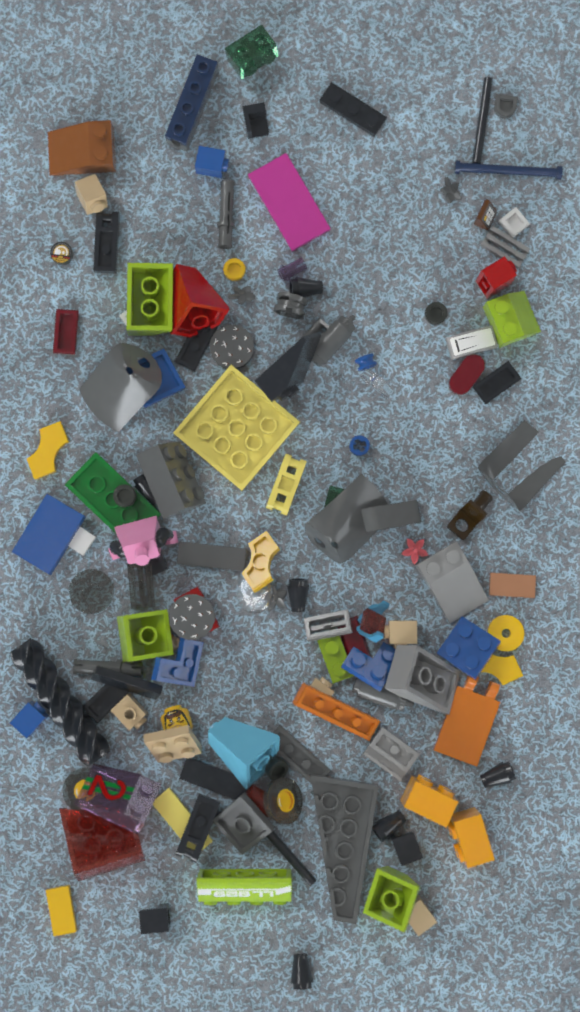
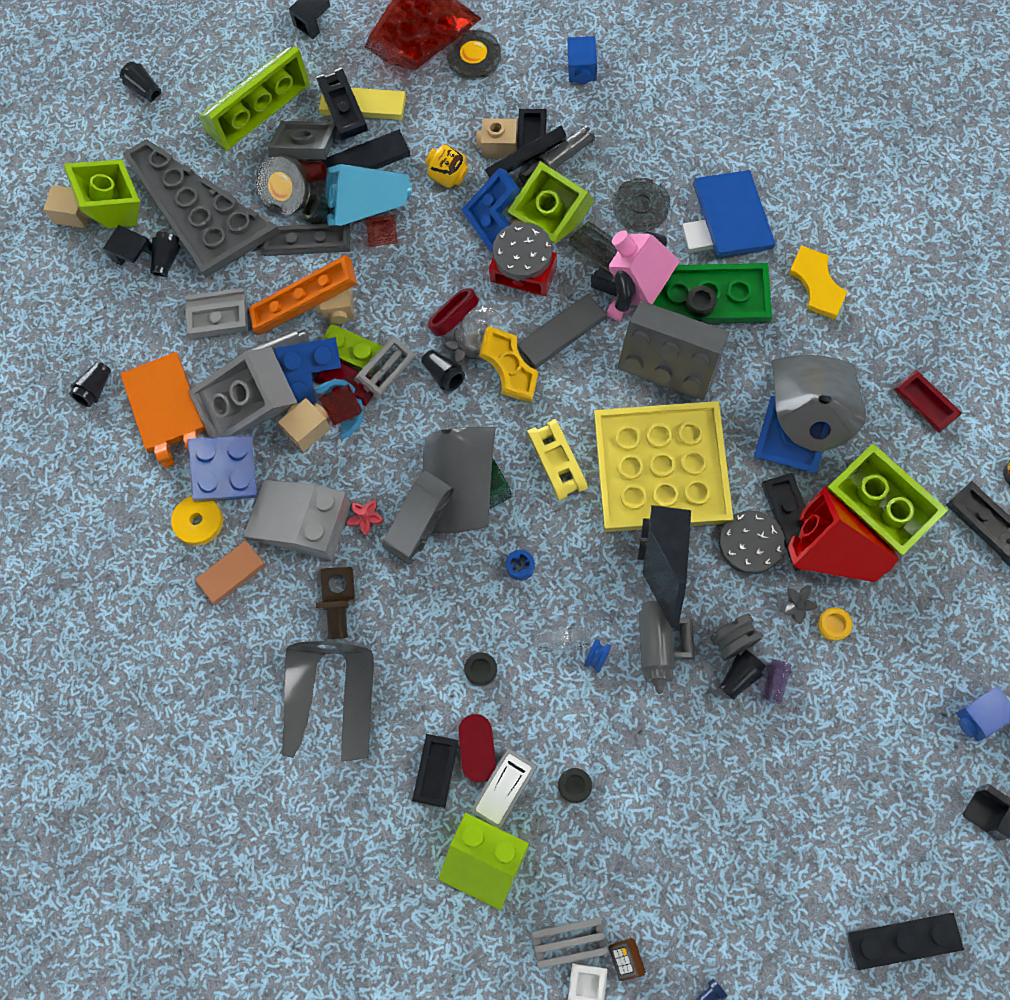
camera: 145 degrees right, 15 degrees down
black piece [10,638,110,766] -> none
clear purple slope [74,763,161,834] -> none
tan plate [144,725,202,763] -> none
dark grey pin [217,180,235,249] -> none
dark pink tile [248,153,330,252] -> none
black bar [266,831,316,886] -> none
light orange brick [400,774,458,828] -> none
dark grey plant [440,177,462,204] -> none
light orange brick [447,807,495,868] -> none
red brick [476,256,517,299] -> none
yellow tile [481,654,523,685] -> none
none -> clear red tile [366,214,398,247]
none -> dark red tile [428,288,479,337]
none -> pearl dark grey tile [464,652,498,687]

